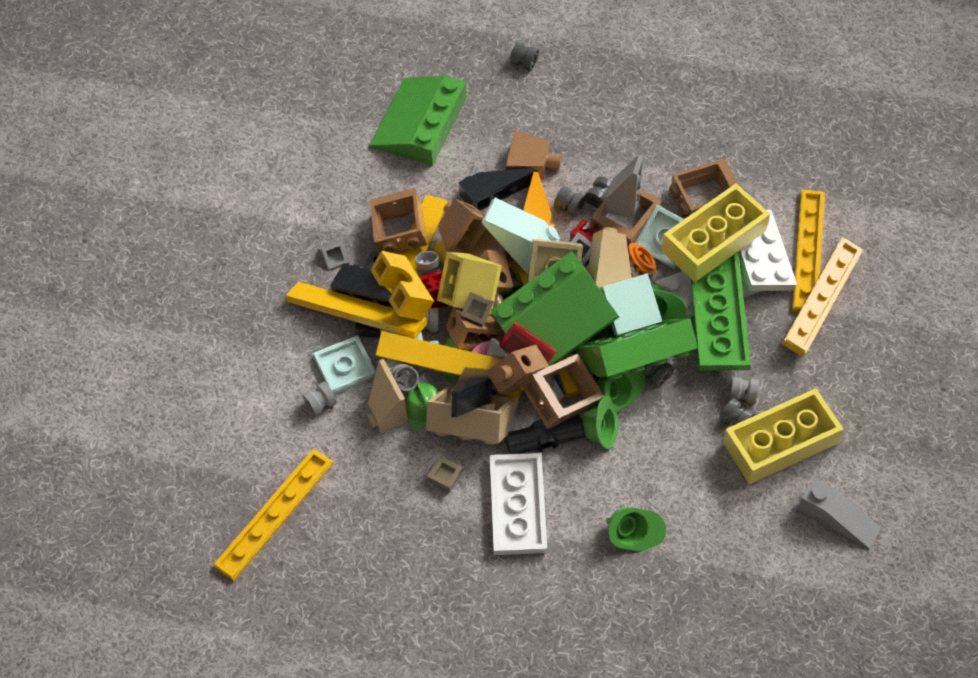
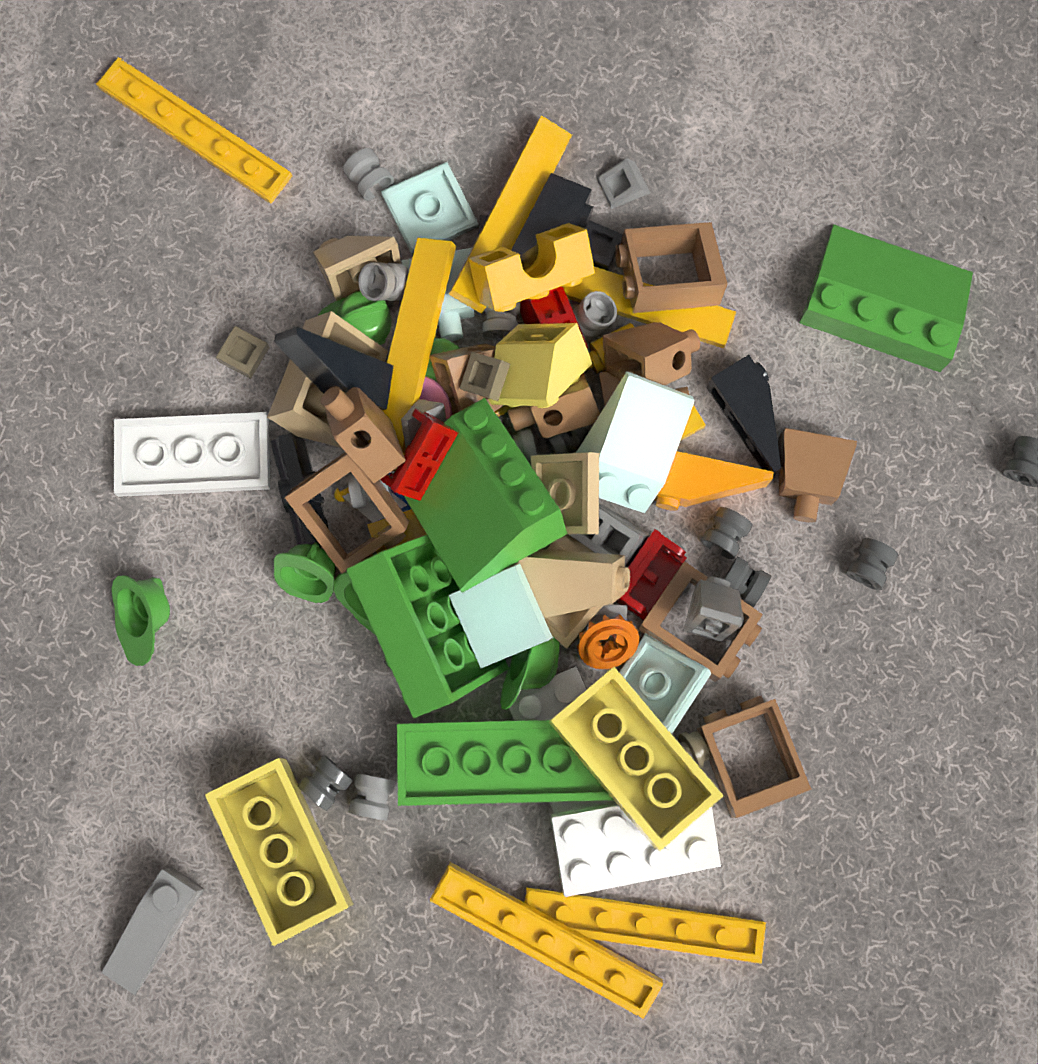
camera: 85 degrees right, 20 degrees up
none -> dark grey wheel [846,538,899,590]

